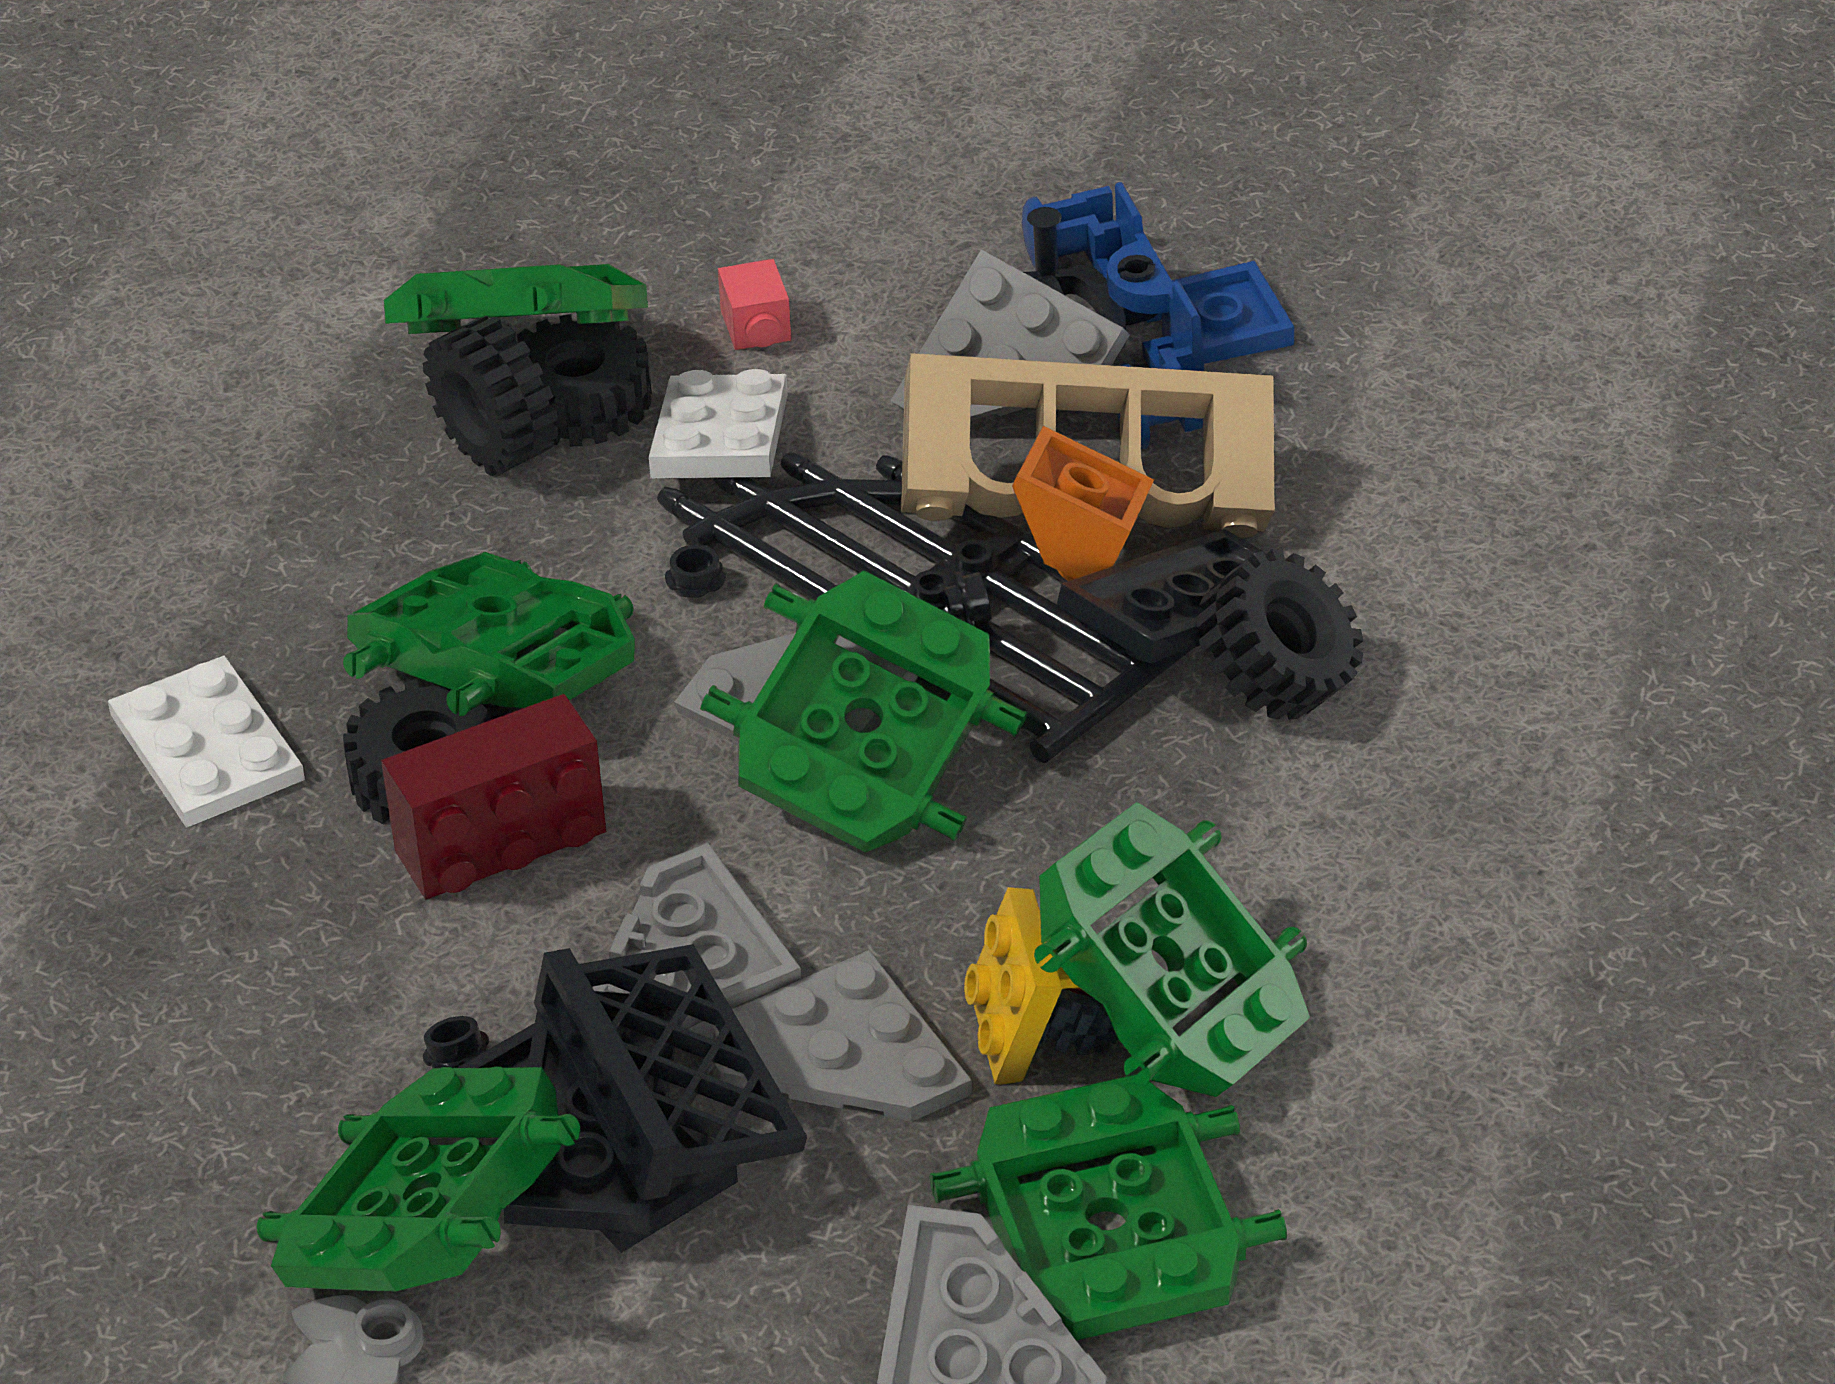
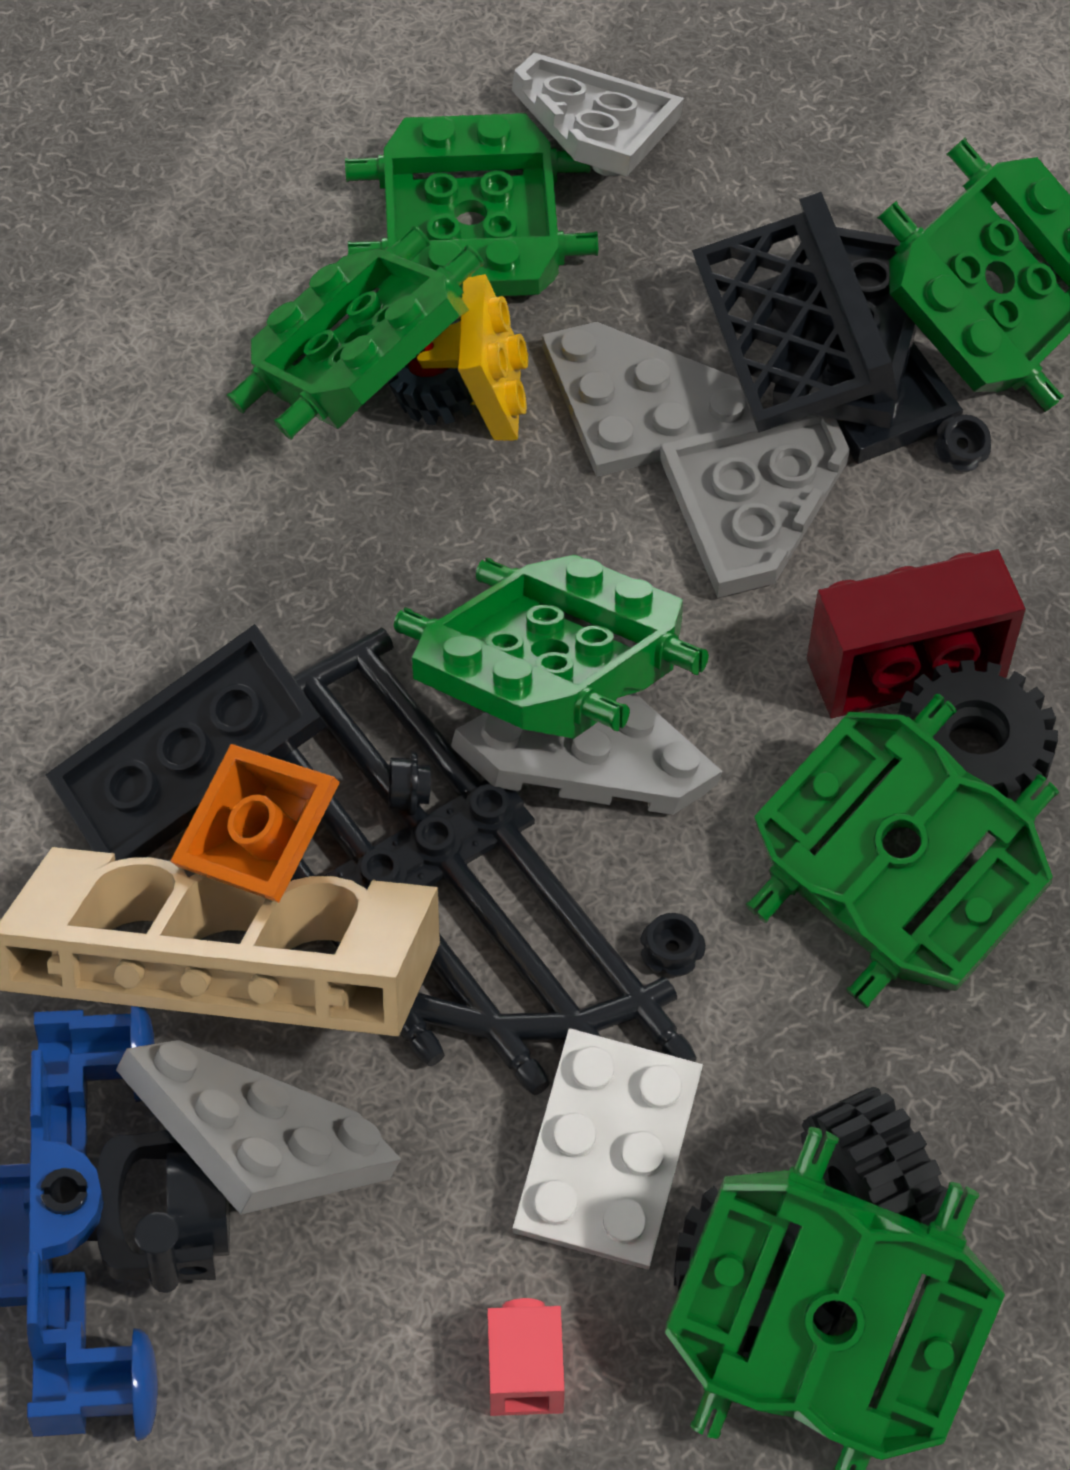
camera: 170 degrees left, 15 degrees up
black tyre [1197,549,1364,720] -> none

